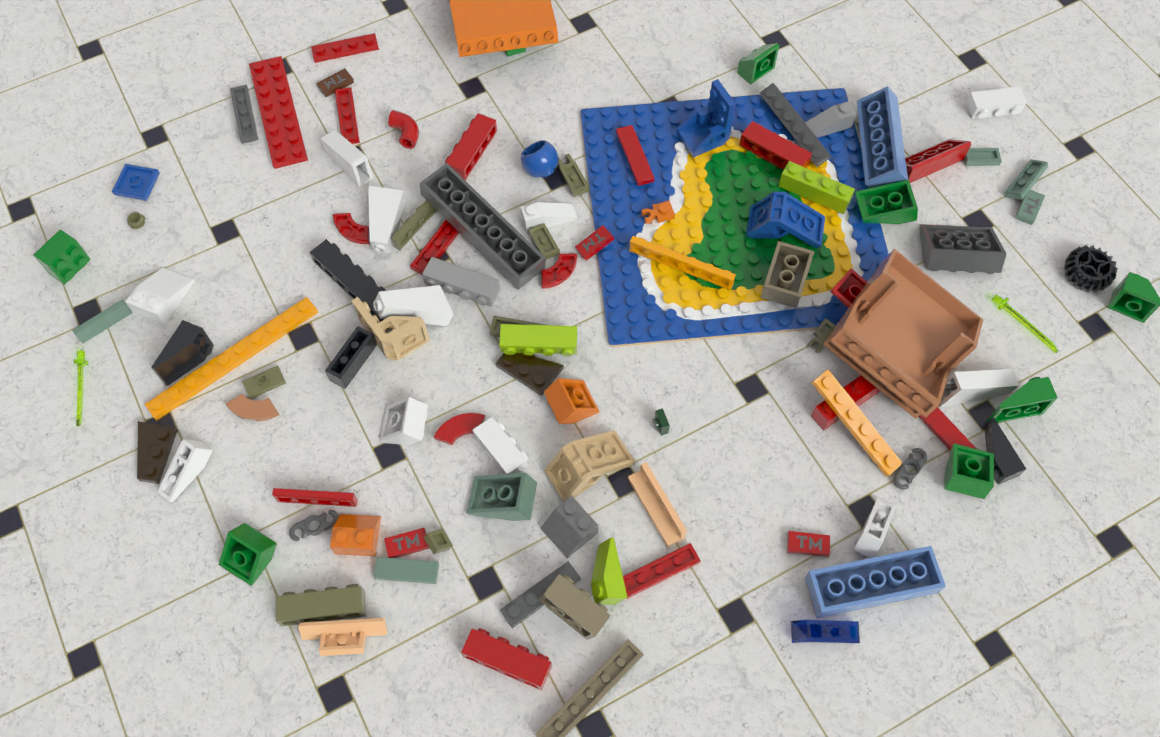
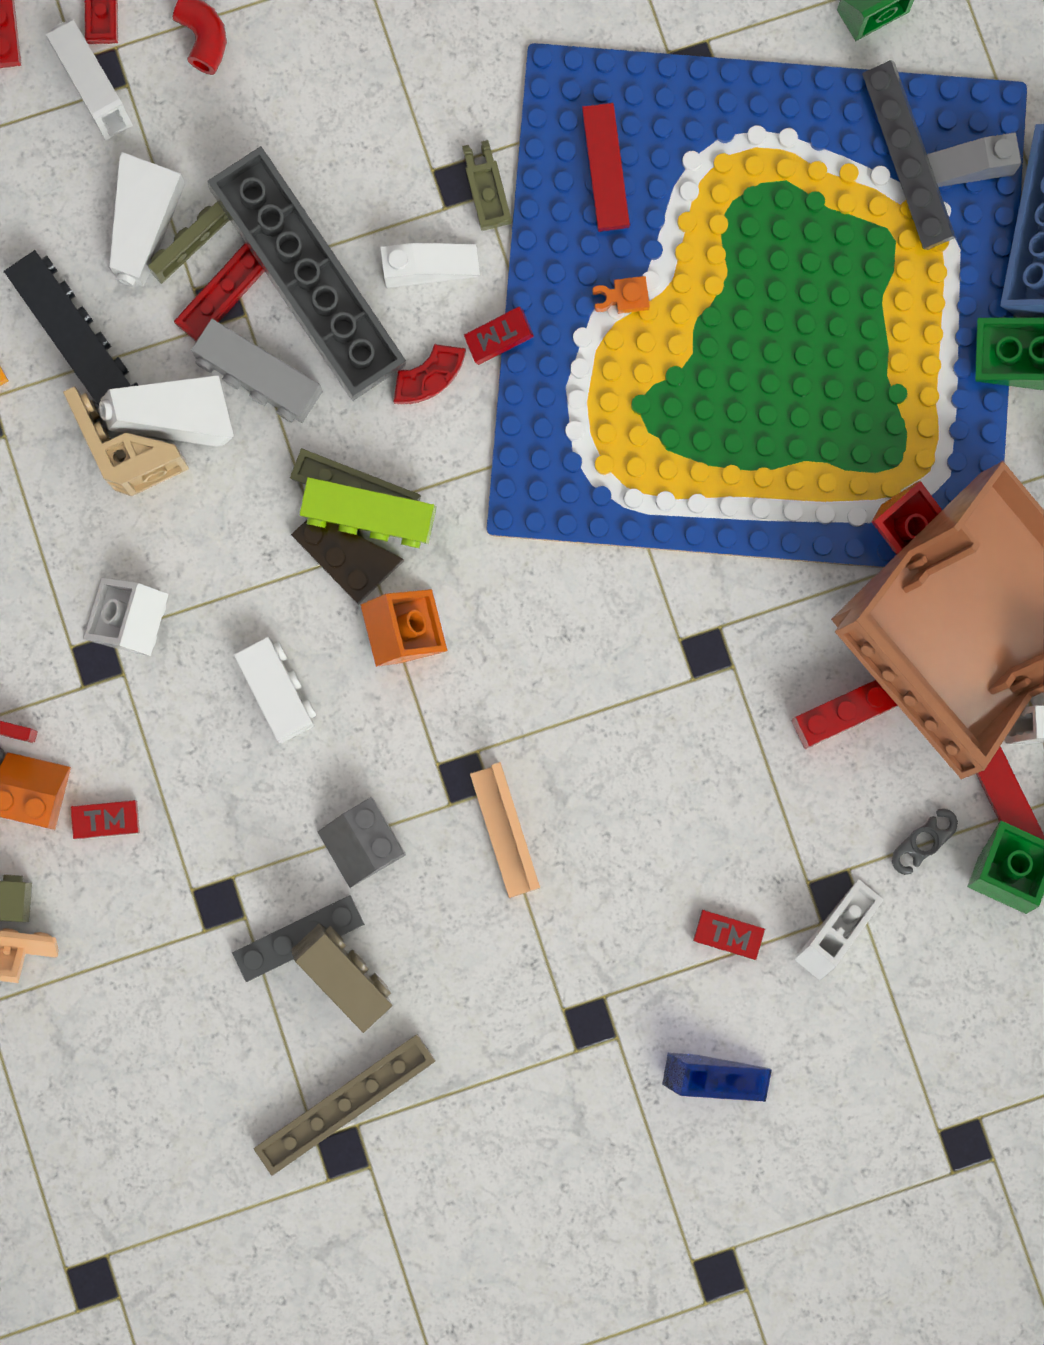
camera: 10 degrees right, 20 degrees up
black brick [325,326,377,389] -> none
red tile [333,213,370,244] -> none
sand green tile [373,557,439,584] -> none
olive plate [424,529,453,555] -> none
red tile [434,413,485,445] -> none
red brick [445,113,497,181] -> none
red brick [461,628,552,691] -> none
sand green slope [467,472,537,521] -> none
blue wheel [520,140,559,178] -> none
olive plate [528,223,560,260] -> none
tan bracket [544,430,635,502] -> none
lime slope [591,537,627,605] -> none
red tile [623,543,701,599] -> none
light orange plate [629,236,736,290] -> none
dark green plate [653,408,670,435] -> none
blue bracket [676,79,736,157] -> none
red brick [739,121,812,170] -> none
blue bracket [746,191,825,249] -> none
dark tan brick [761,241,814,308] -> none
lime brick [779,161,855,214] -> none
medium blue brick [805,546,946,618] -> none
olive plate [807,318,835,353] -> none
light orange plate [811,369,903,476] -> none

